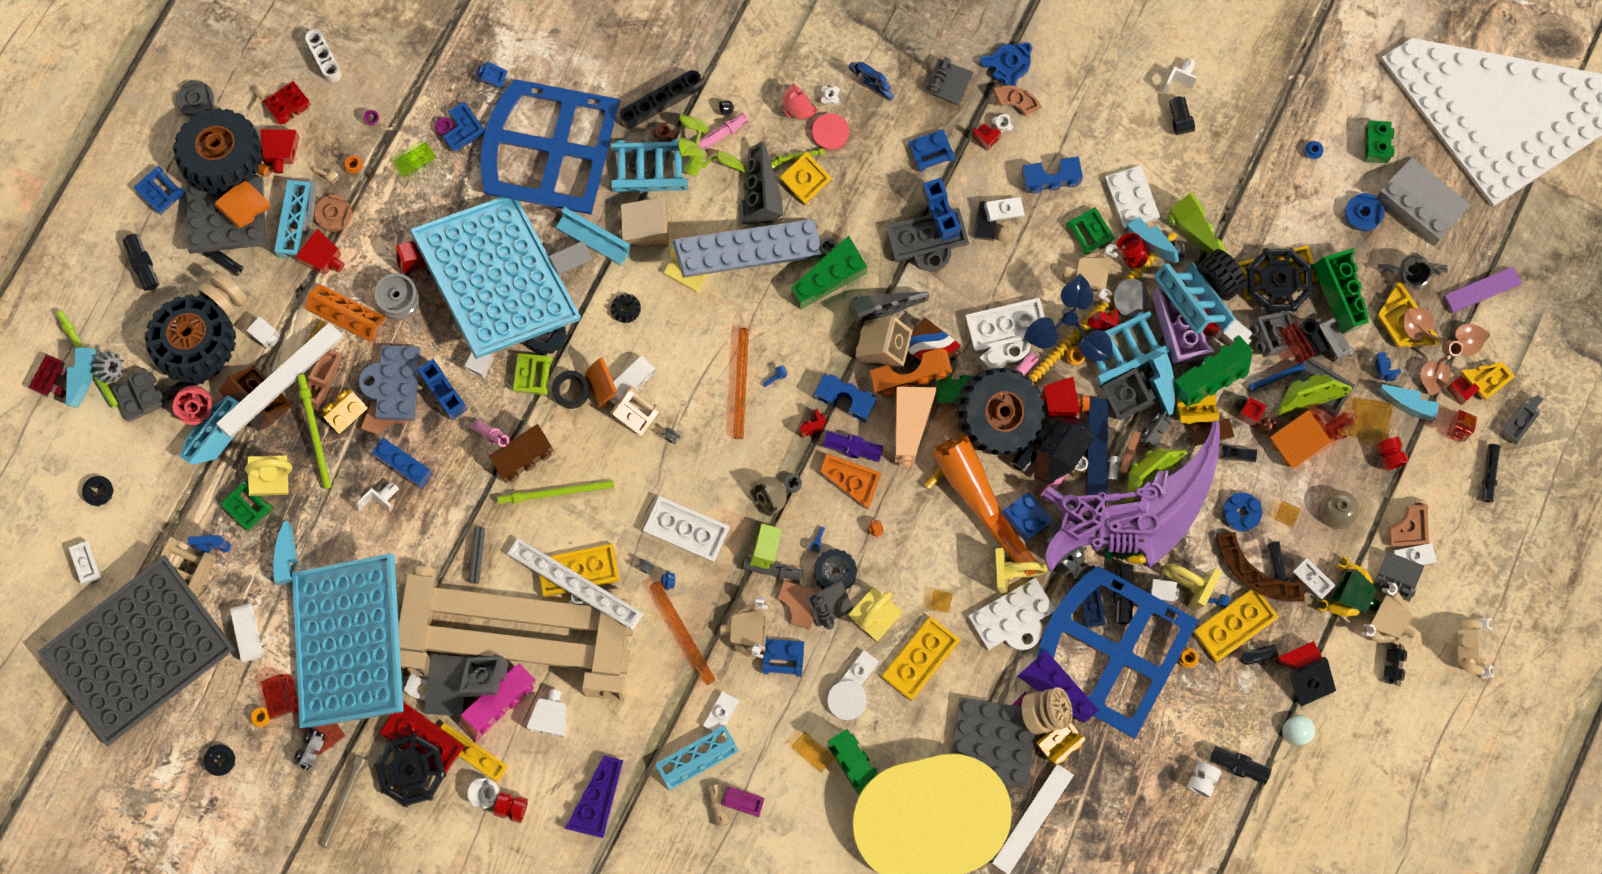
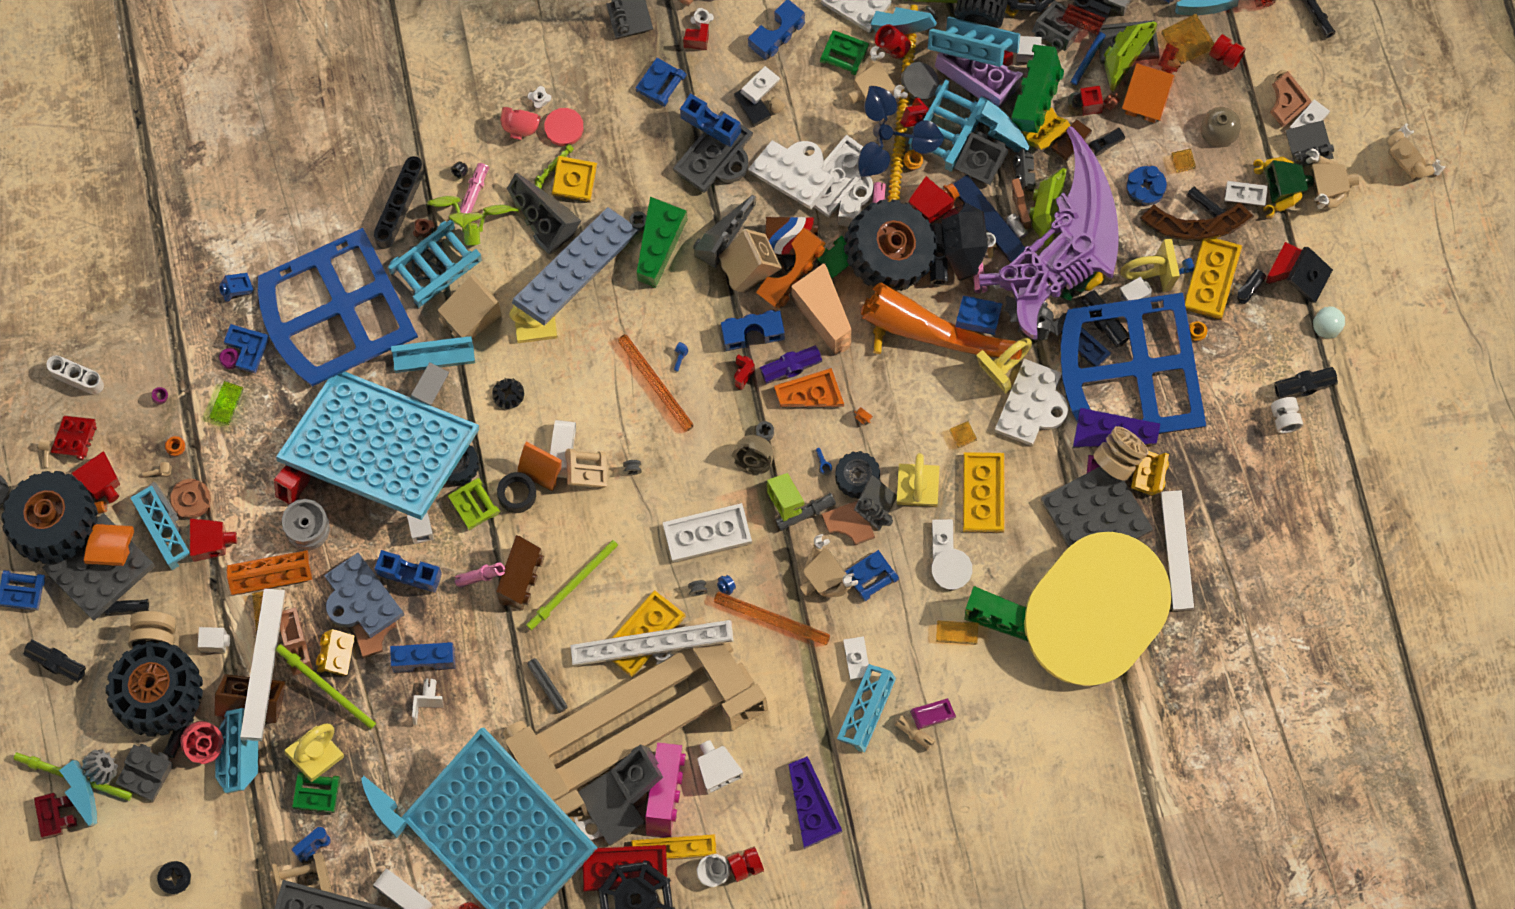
camera: 35 degrees left, 5 degrees down
blue tile [848,61,894,101] -> none
black hinge [1383,643,1407,686] -> none
none -> white plate [748,140,835,210]

